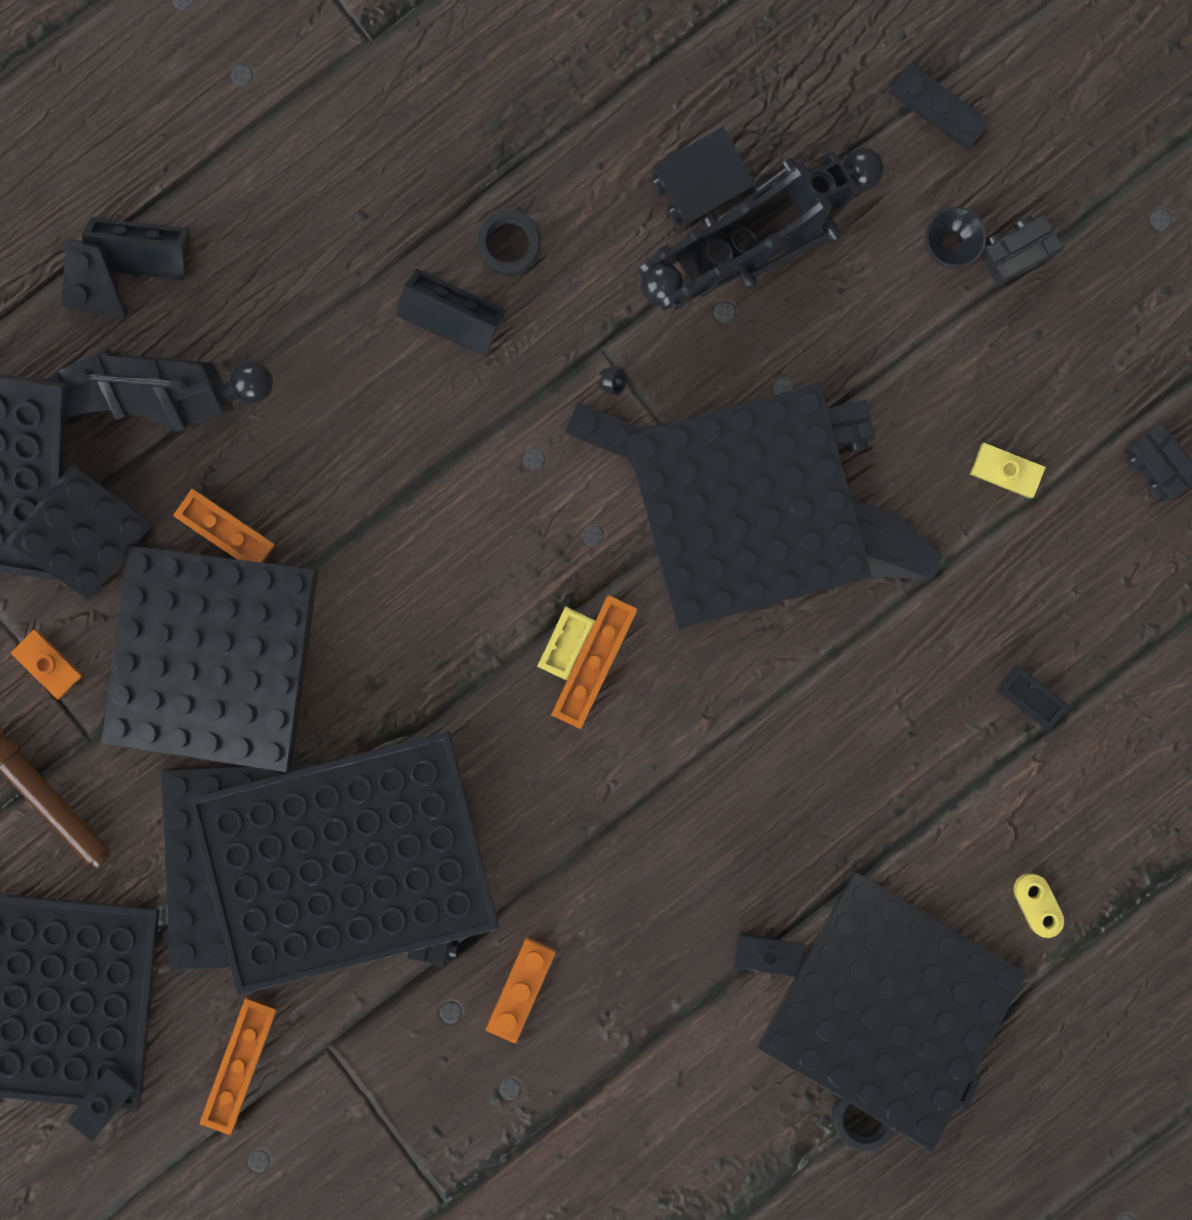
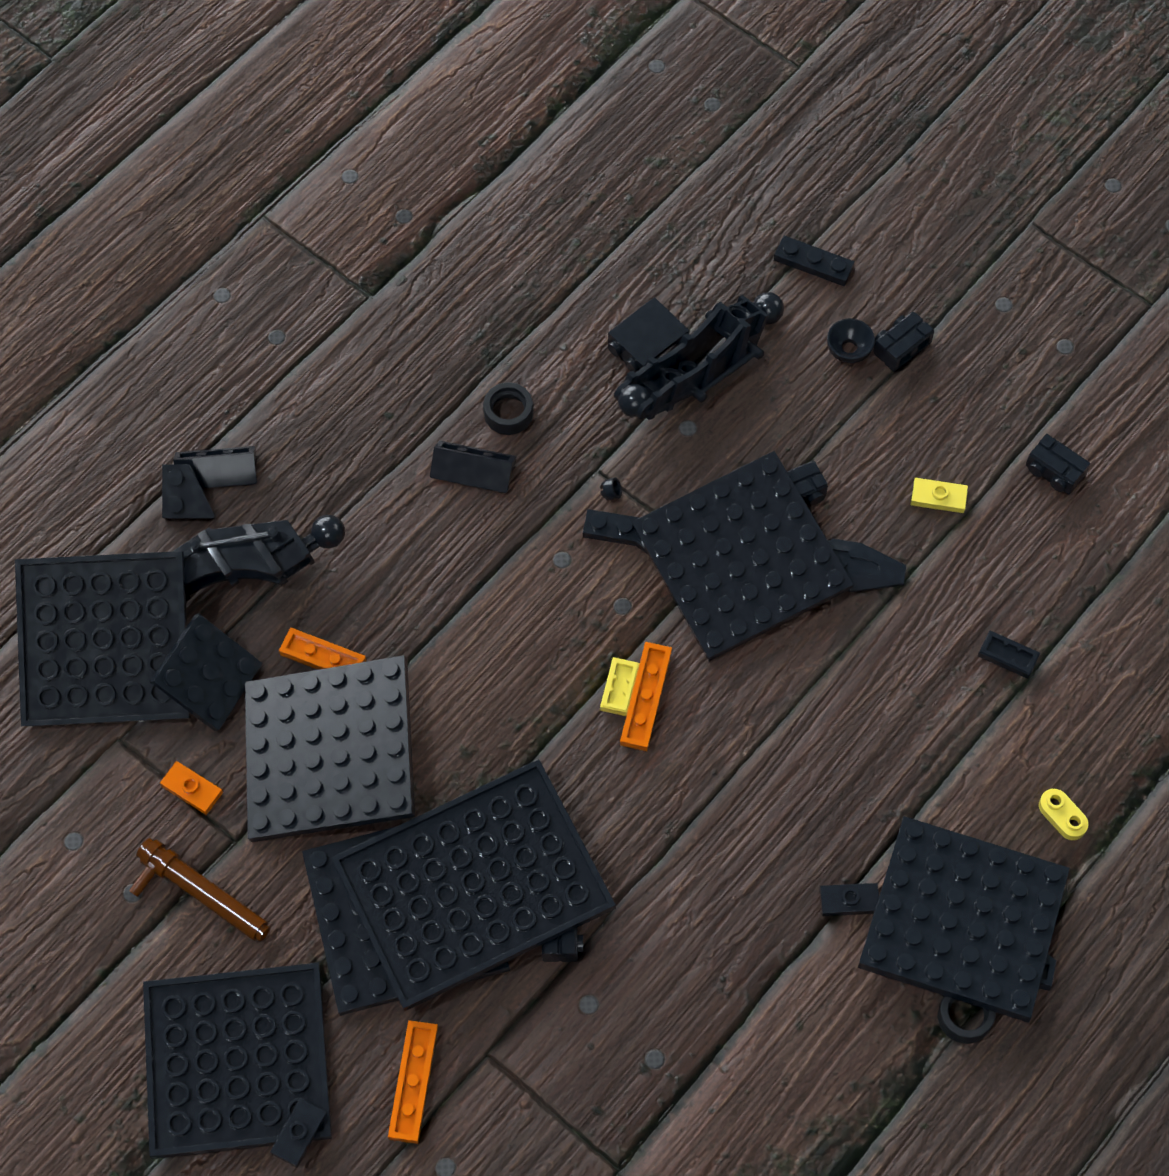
camera: 10 degrees left, 25 degrees down
orange plate [485,937,556,1044] -> none

